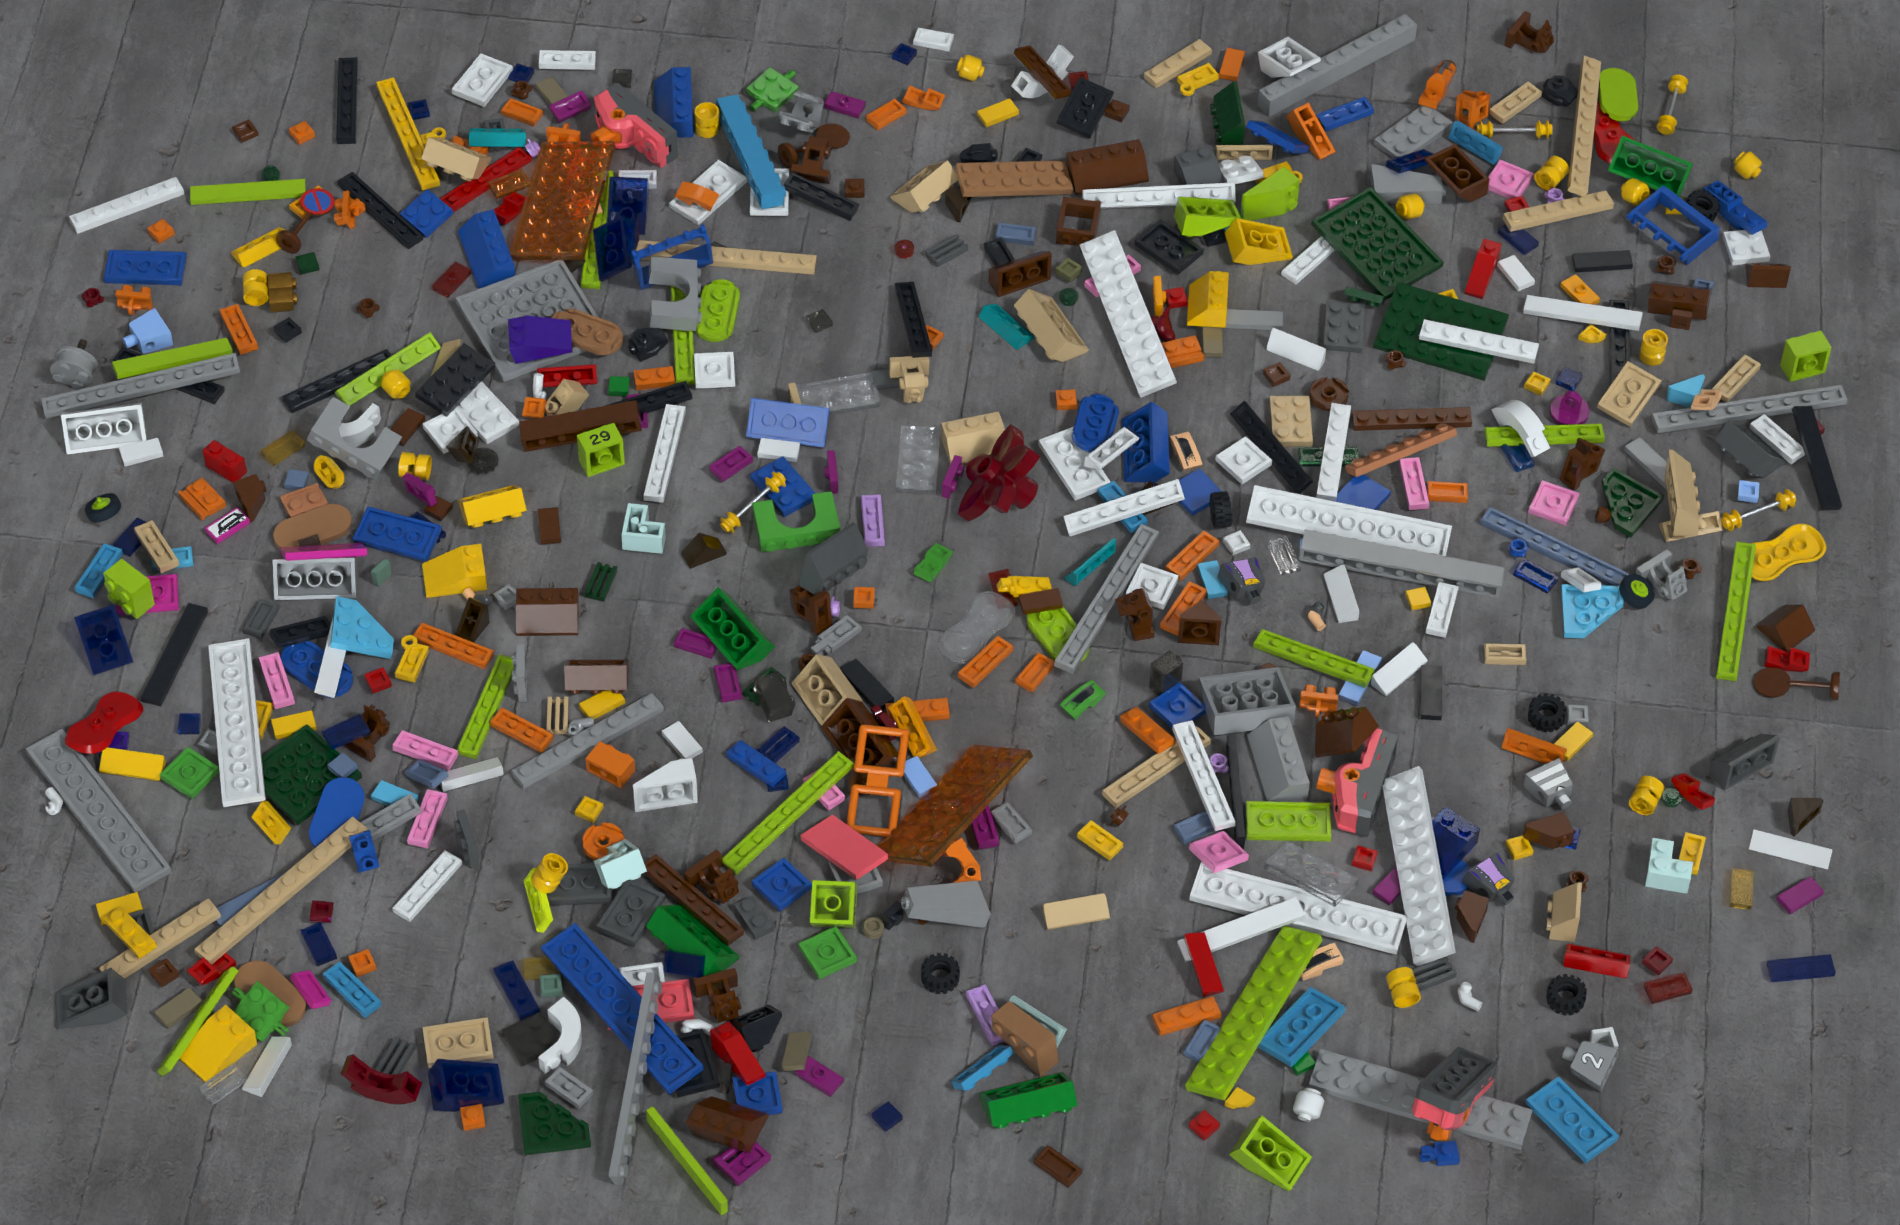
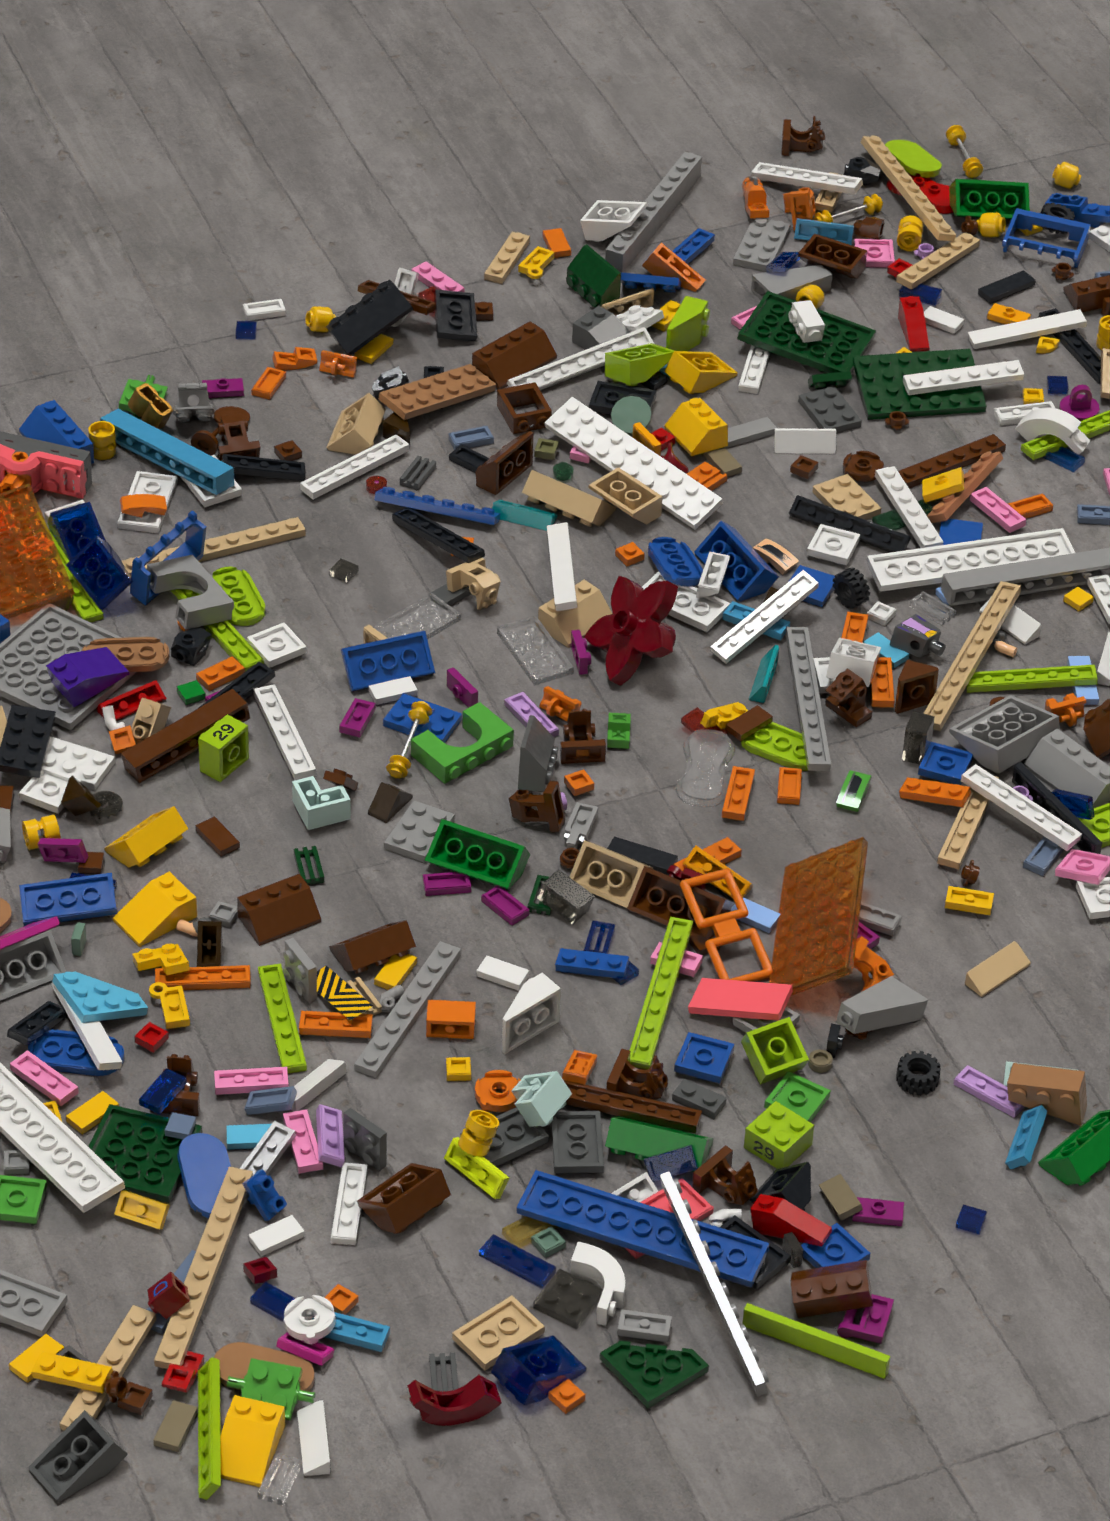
camera: 30 degrees left, 10 degrees down
none -> reddish brown plate [104,1371,128,1403]
none -> pearl gold brick [128,383,173,429]
none -> yellow plate [132,943,190,975]
none -> dark red brick [147,1272,190,1319]
none -> white tile [248,1215,305,1257]
none -> white plate [284,1295,336,1344]
none -> white plate [300,434,409,499]
none -> lavender tile [316,1104,345,1167]
none -> sticker [317,966,373,1021]
none -> orange hips [319,350,357,378]
none -> reddish brown plate [323,768,359,791]
none -> black slope [326,279,414,356]
none -> reddish brown slope [357,1163,451,1234]
none -> blue plate [374,487,500,525]
none -> light grey plate [384,801,455,863]
none -> bright pink plate [411,262,465,292]
none -> orange hips [539,686,582,721]
none -> white tile [547,522,577,611]
none -> reddish brown tile [560,709,606,764]
none -> orange plate [562,1050,597,1085]
none -> tan slope [589,467,662,525]
none -> sand green tile [611,396,652,436]
none -> lime brick [744,1101,814,1169]
none -> white plate [751,162,863,195]
none -> white brick [789,300,825,343]
none -> white slope [826,638,881,687]
none -> reddish brown rock [853,217,885,239]
none -> tan plate [920,581,1021,731]
none -> yellow plate [922,467,964,503]
none -> reddish brown plate [961,216,978,235]
none -> white tile [994,401,1055,426]
none -> clear blue tile [1052,789,1095,820]

